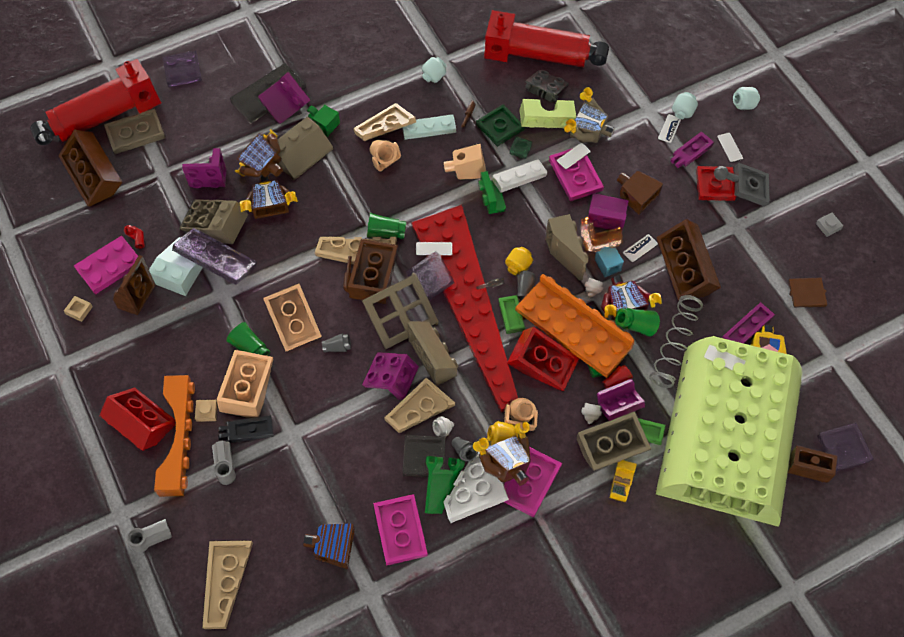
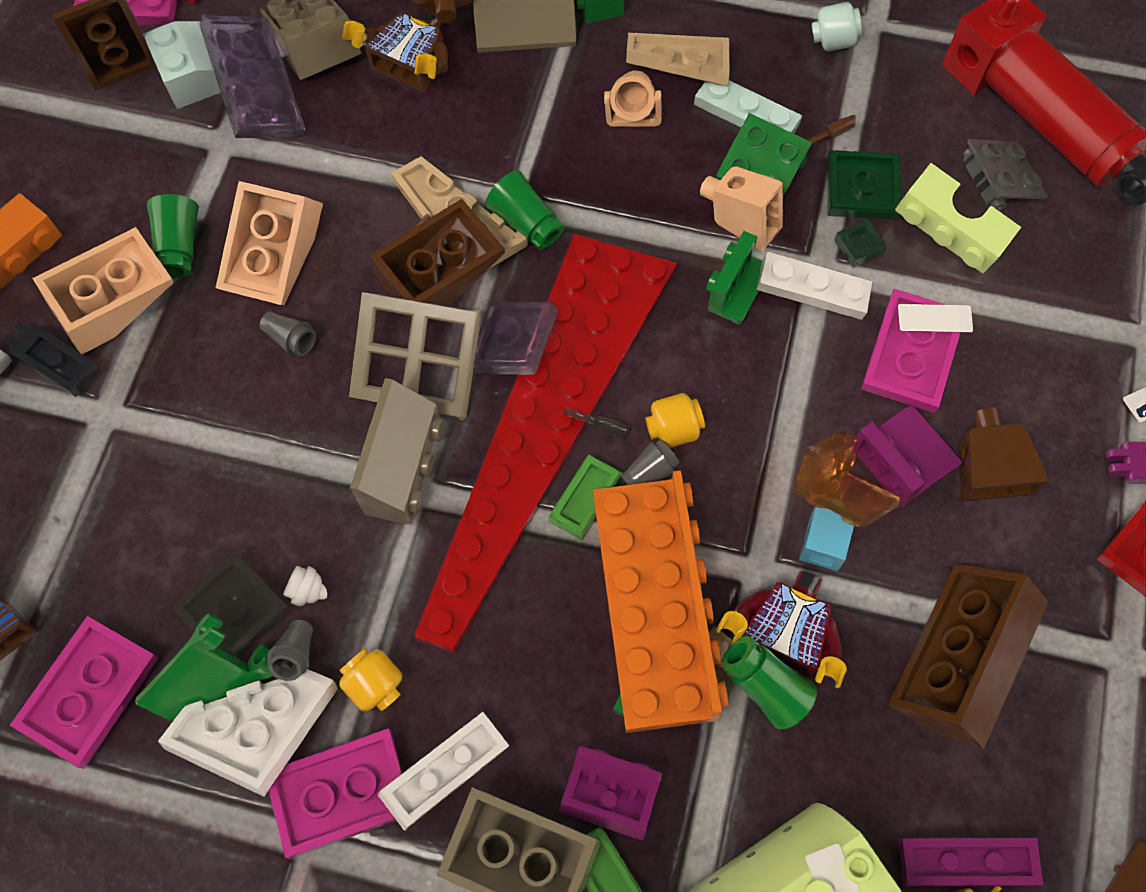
camera: 45 degrees right, 5 degrees up
tan plate [64,296,93,322] -> none
tan plate [195,400,217,422] -> none
magenta bracket [362,352,419,400] -> none
tan wing [385,378,455,433] -> none
white sticker [416,242,452,255] -> none
torso [473,422,531,486] -> none
light nougat piece [504,398,538,431] -> none
red slope [507,326,579,391] -> none
dark tan slope [545,214,588,281] -> none
torso [564,87,615,143] -> none
white plate [582,403,602,424] -> none
white plate [584,278,603,298] -> none
red cone [602,365,633,389] -> none
white sticker [623,234,658,262] -> none
light grey piece [649,295,703,388] -> none
none -> white plate [378,712,509,831]
none -> green hinge [716,113,812,197]

